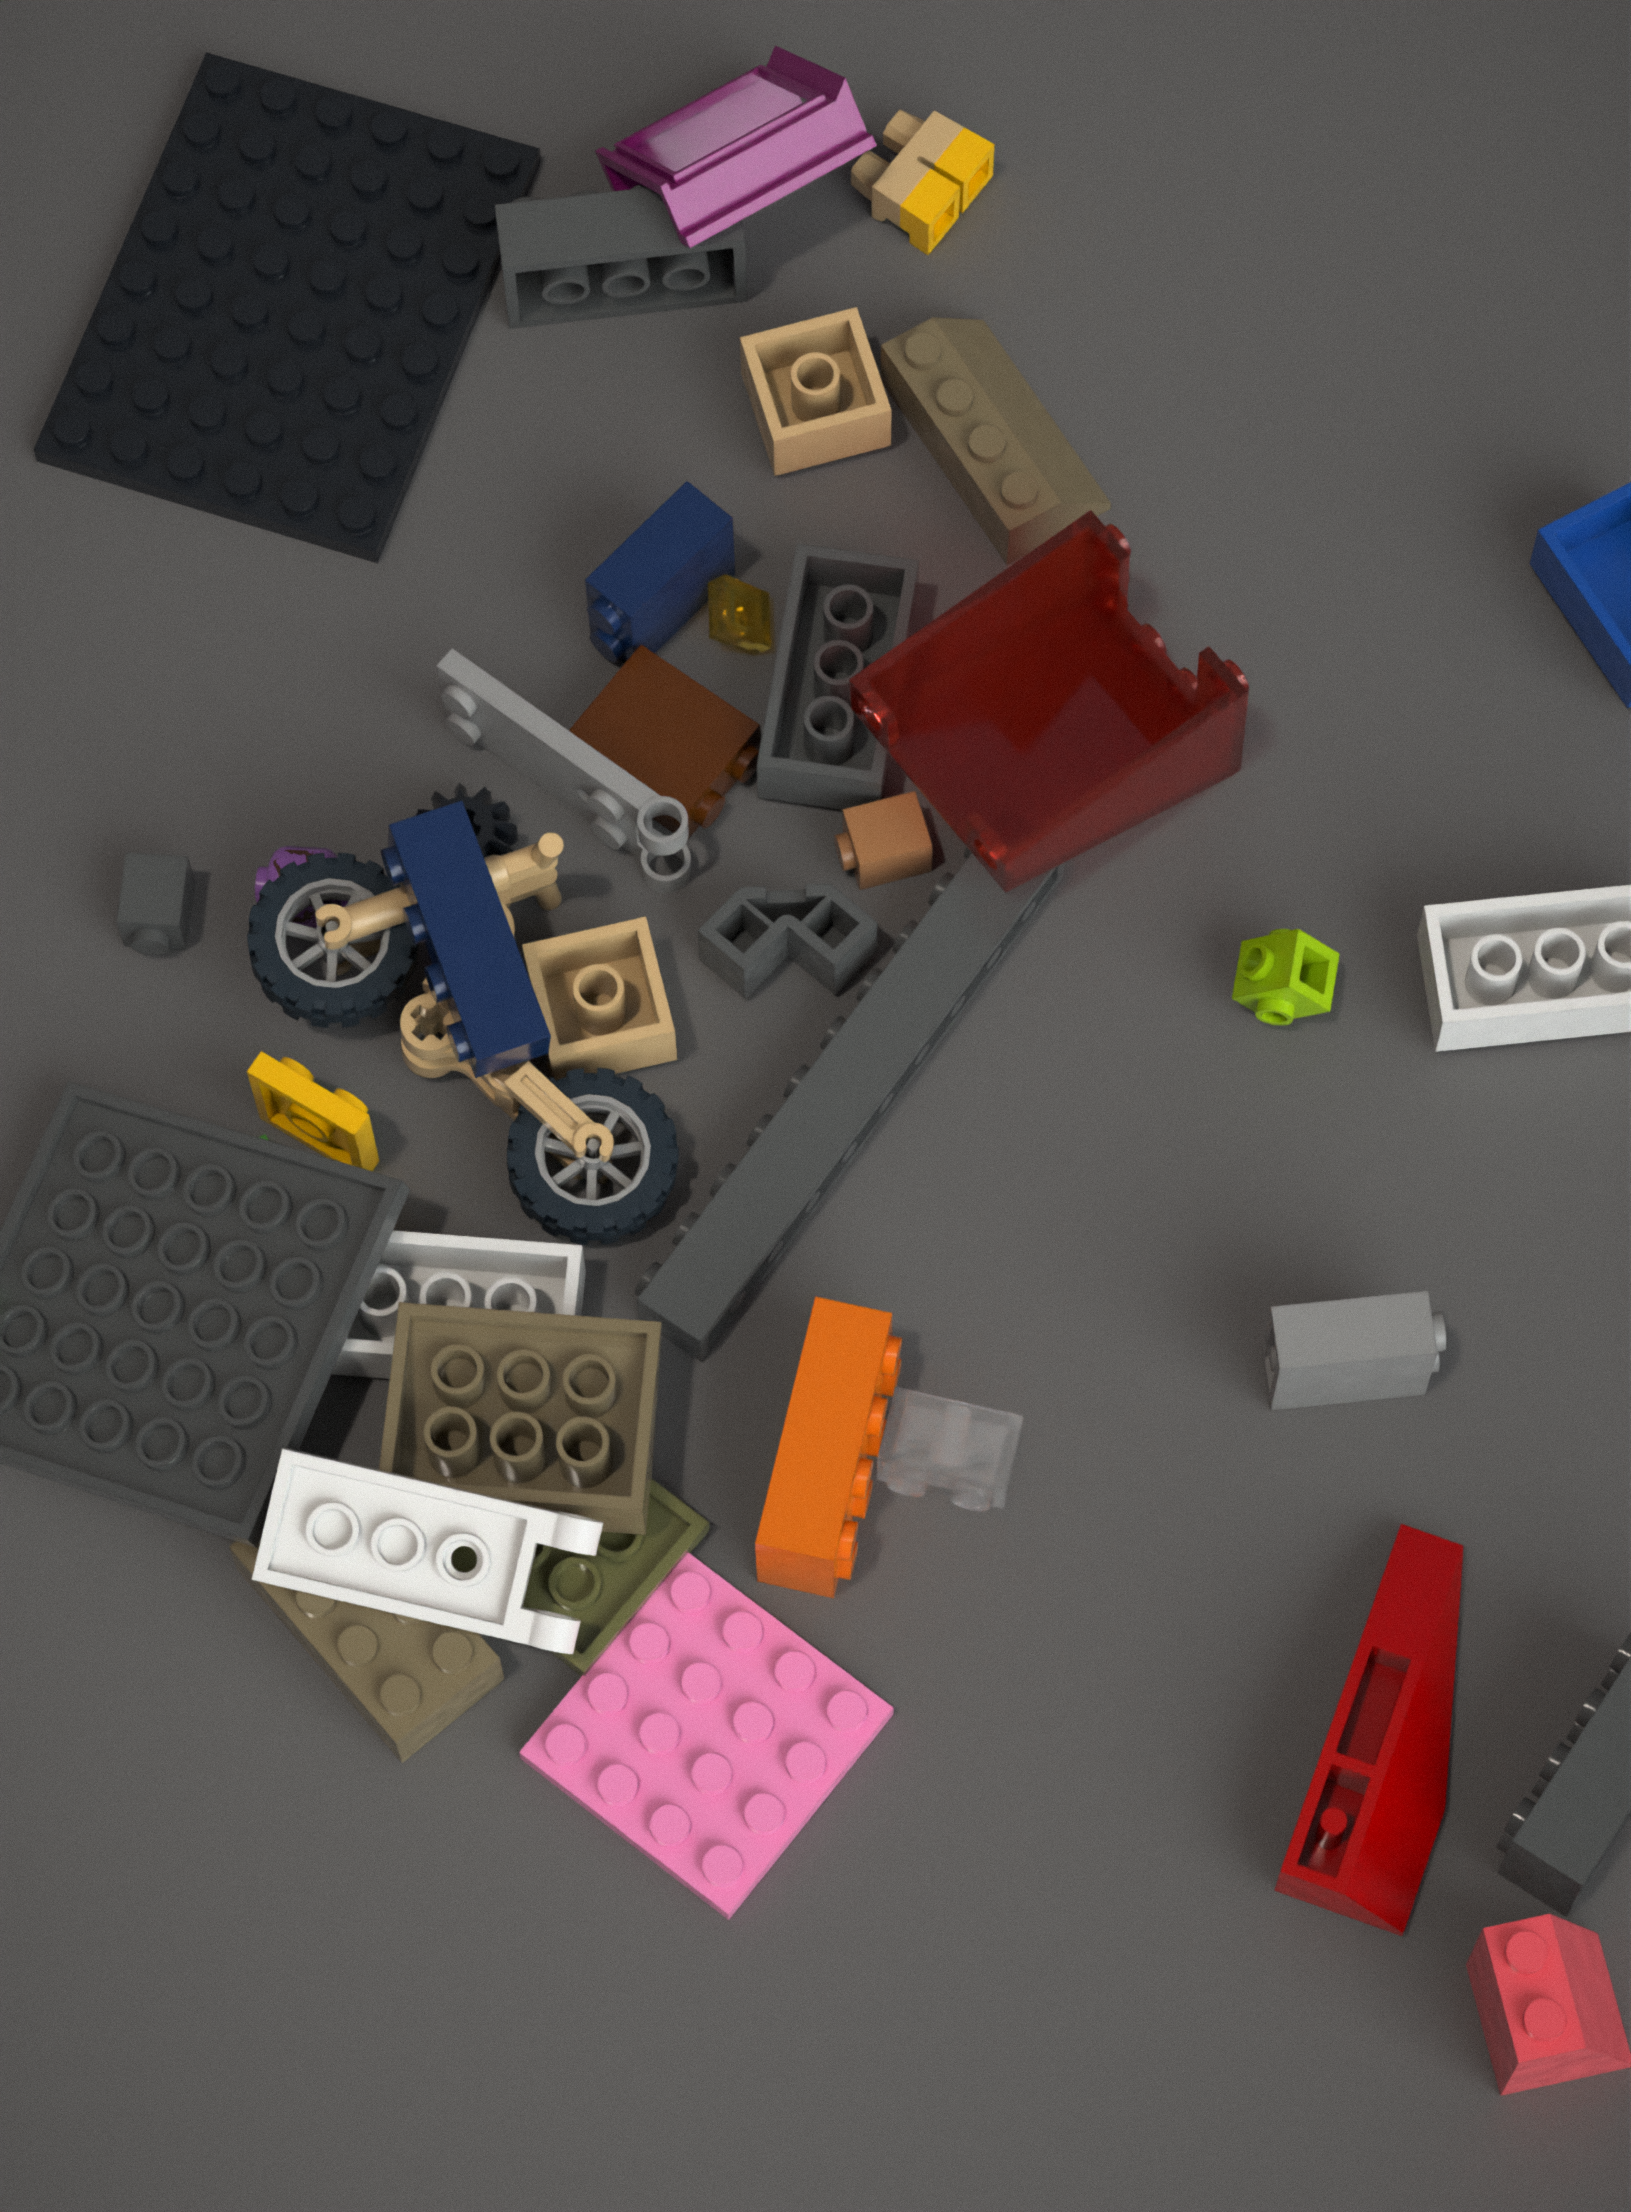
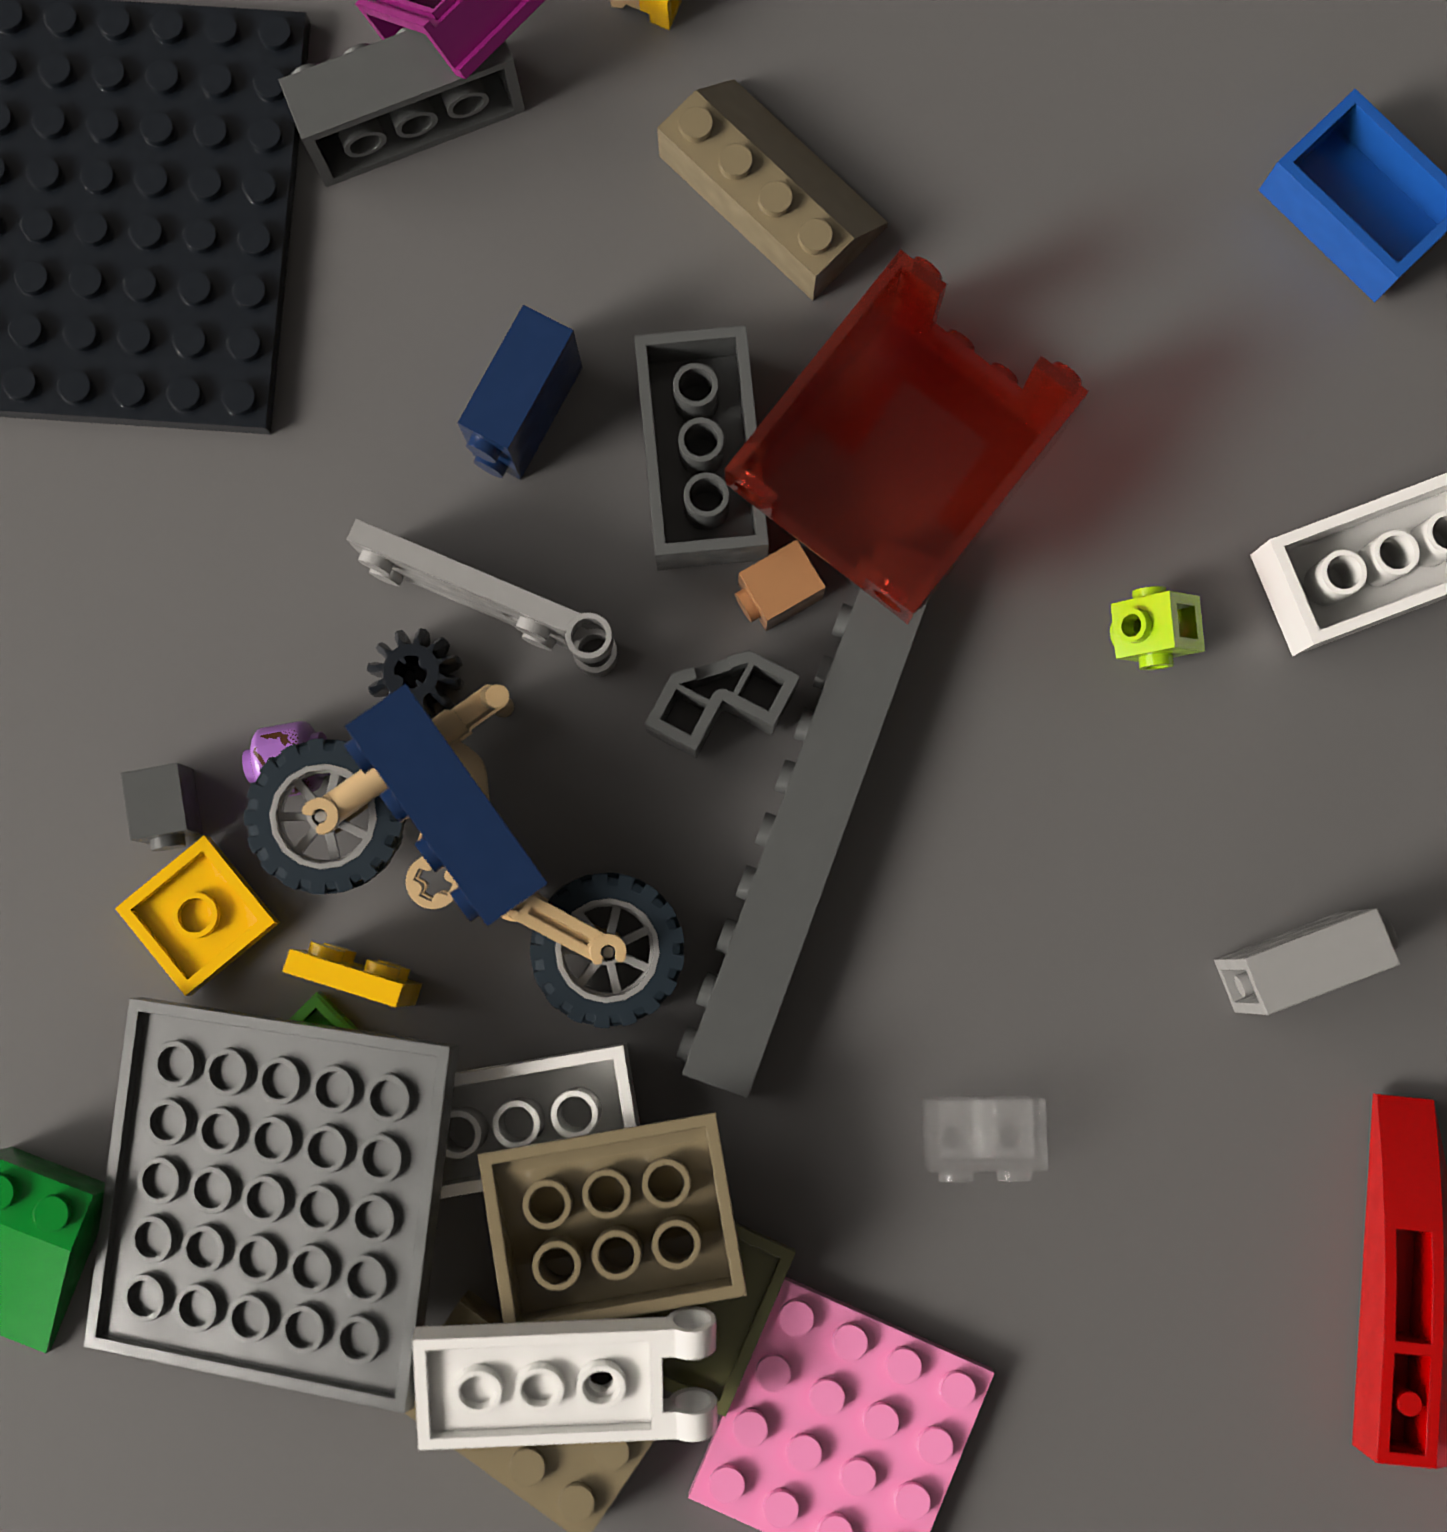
camera: 15 degrees left, 15 degrees up
tan brick [522,916,677,1080] -> none
reddish brown brick [569,645,761,841] -> none
clear yellow plate [708,574,771,656] -> none
tan brick [740,307,892,476] -> none
orange brick [755,1296,902,1598] -> none
none -> yellow plate [115,835,280,996]

